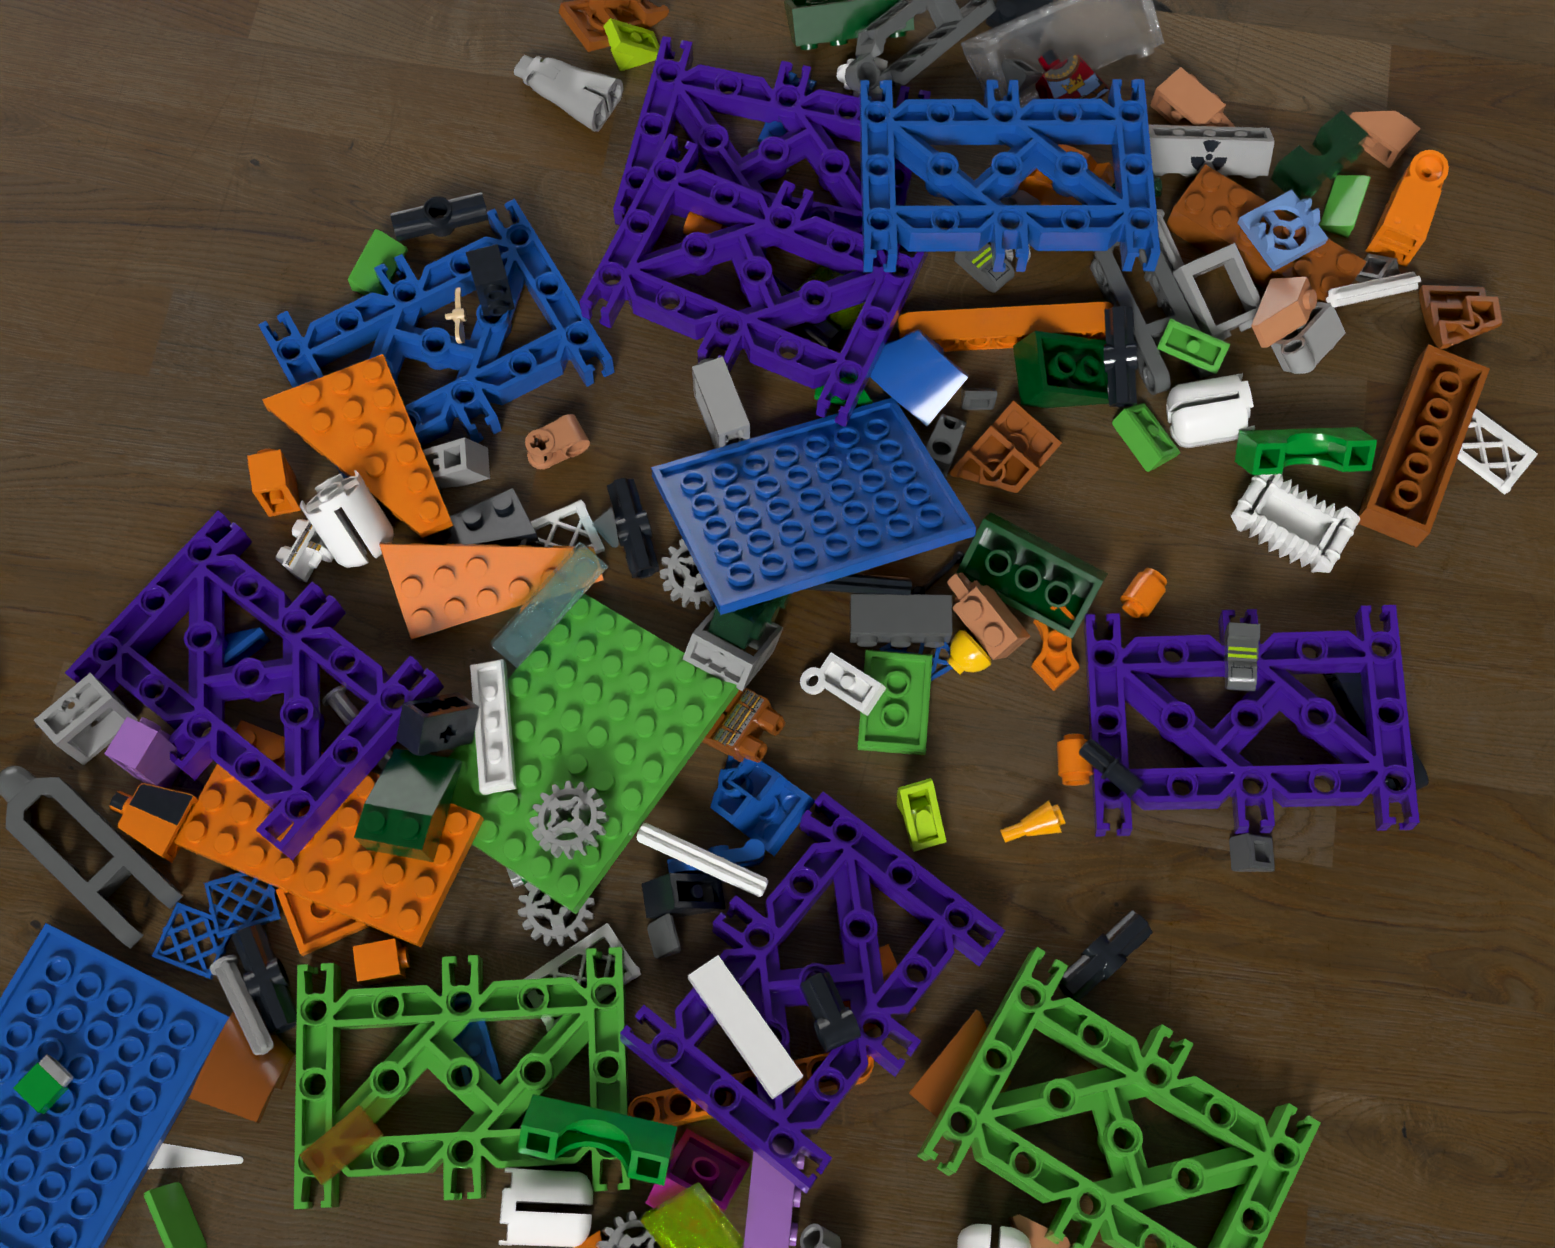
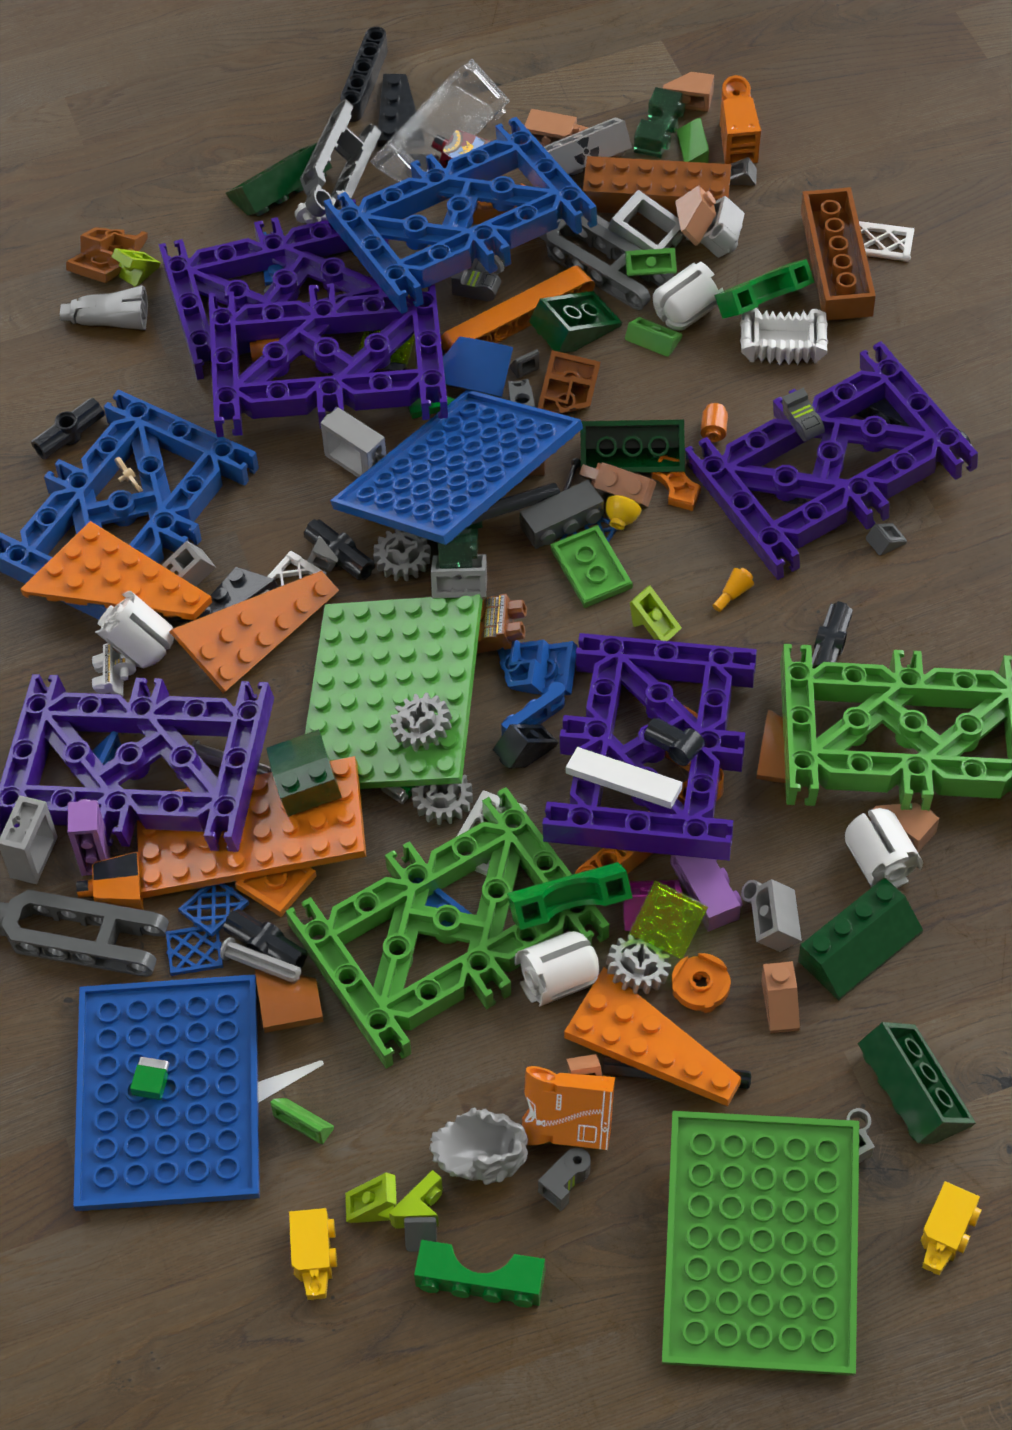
camera: 25 degrees left, 15 degrees down
orange brick [247,449,301,517] -> none
clear orange tile [299,1106,383,1185] -> none
bright green slope [348,229,408,296] -> none
orange brick [353,938,410,986] -> none
black brick [396,692,479,756] -> none
black brick [466,244,515,317] -> none
white tile [470,659,517,795] -> none
clear light blue brick [490,542,608,668] -> none
nougat piece [525,414,590,470] -> none
white axle [636,823,768,897] -> none
dark grey slope [647,913,681,959] -> none
white hinge [800,652,886,716] -> none
orange brick [1057,734,1093,786] -> none
black axle [1079,739,1144,798] -> none
black piece [1104,306,1138,407] -> none
medium blue piece [1237,190,1328,271] -> none
white axle [1326,272,1421,308] -> none
dark orange slope [1418,285,1503,349] -> none

